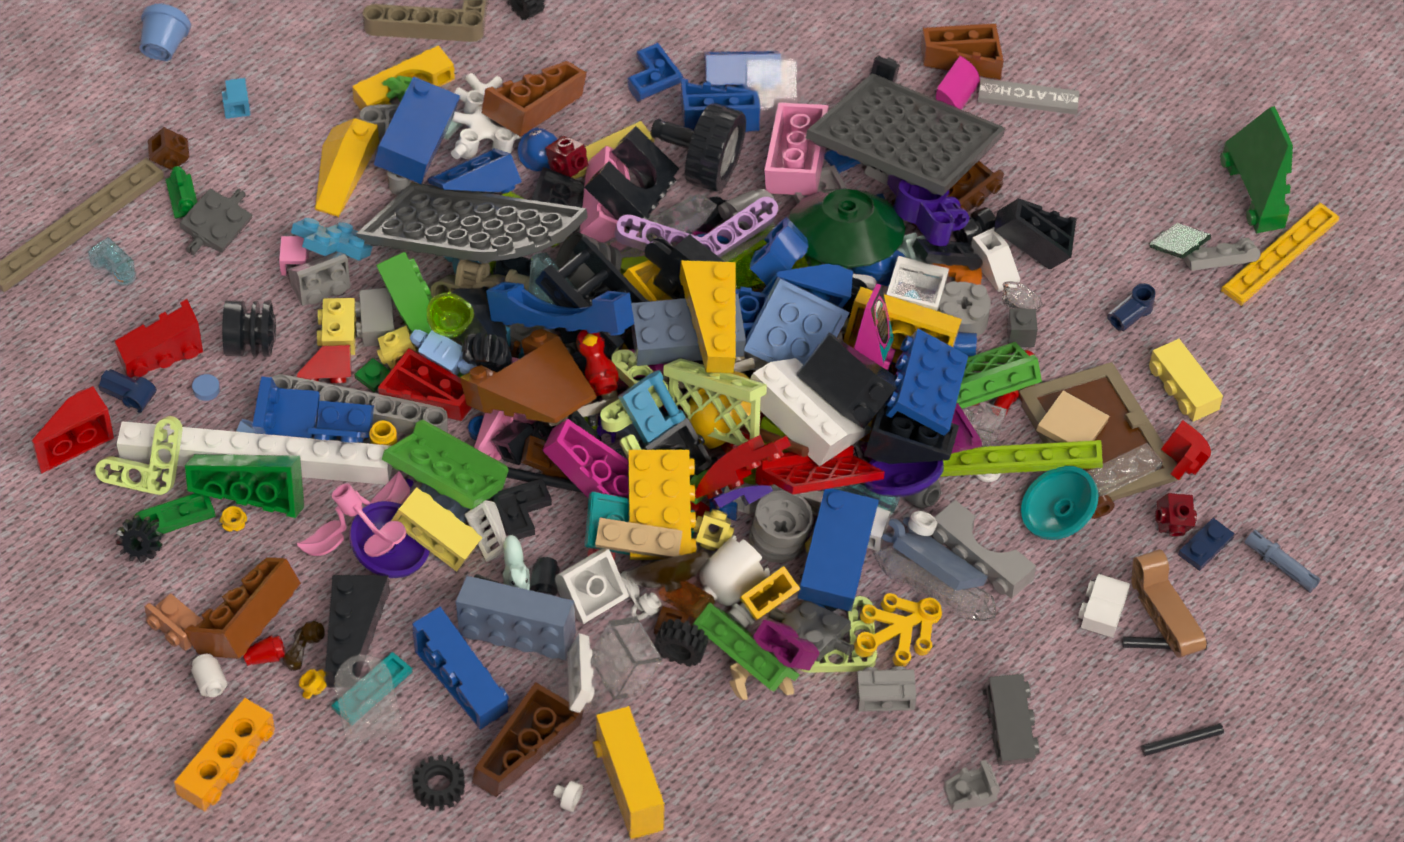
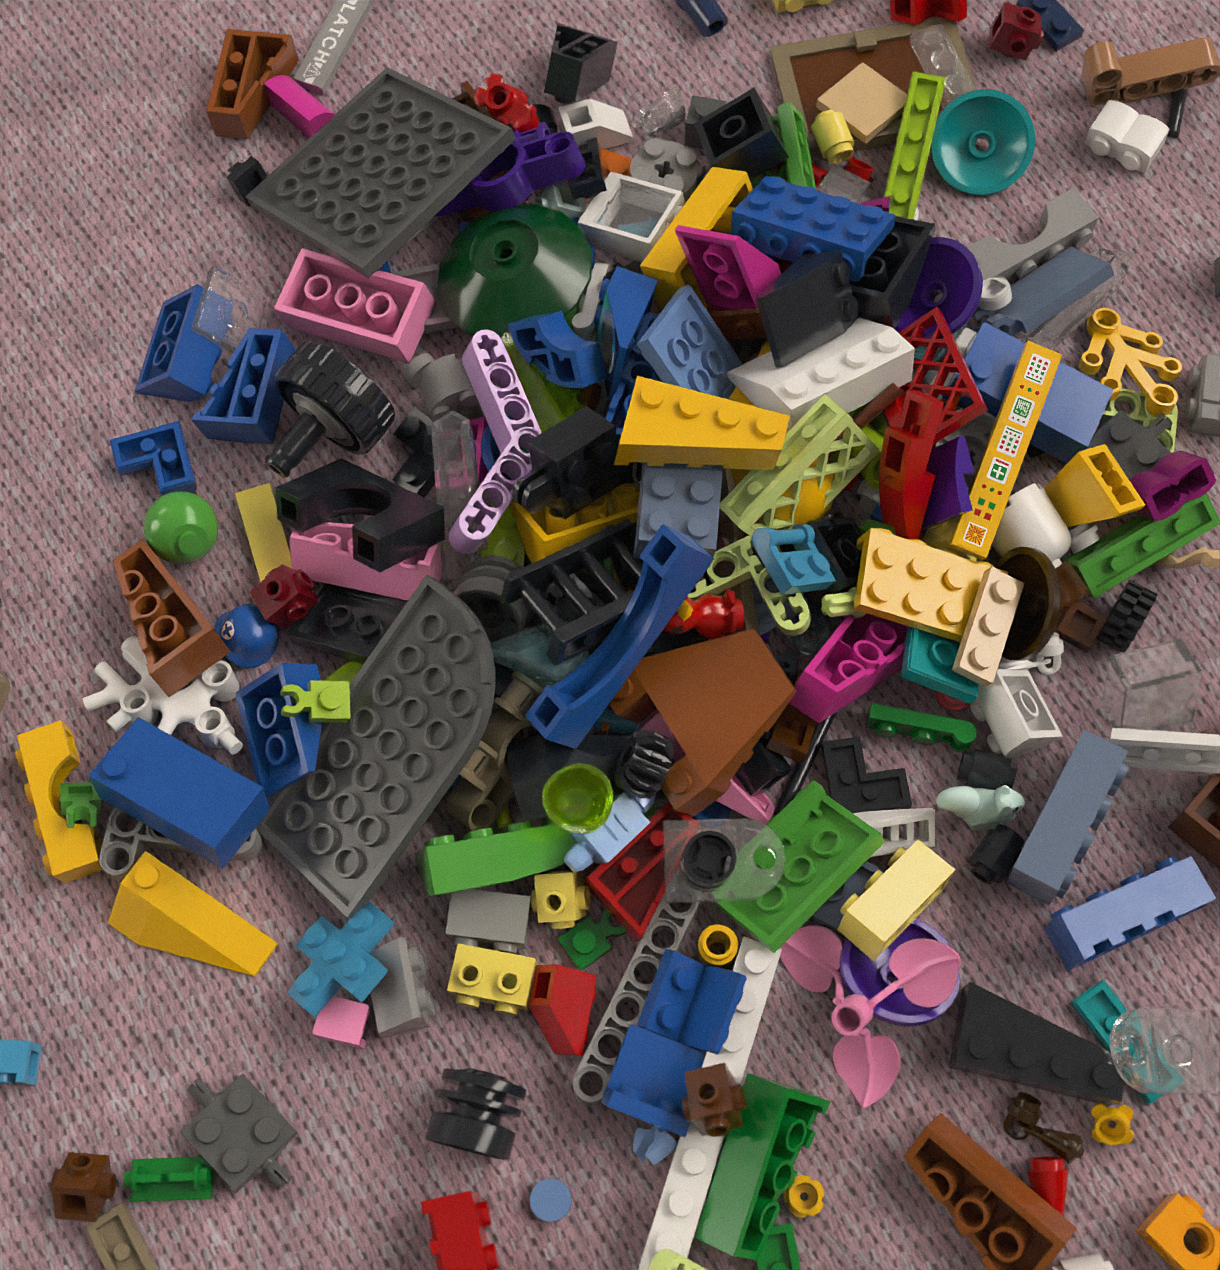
camera: 70 degrees left, 15 degrees up
none -> bright green brick [143,491,218,564]
none -> lime plate [281,680,351,723]
none -> red animal [474,73,539,132]
none -> clear tile [663,819,785,903]
none -> black wheel [679,830,737,892]
none -> reddish brown brick [682,1062,746,1137]
none -> black brick [694,88,789,180]
none -> light yellow brick [811,110,855,165]
none -> red plate [838,158,874,188]
none -> green plate [865,703,977,753]
none -> yellow tile [948,340,1062,560]

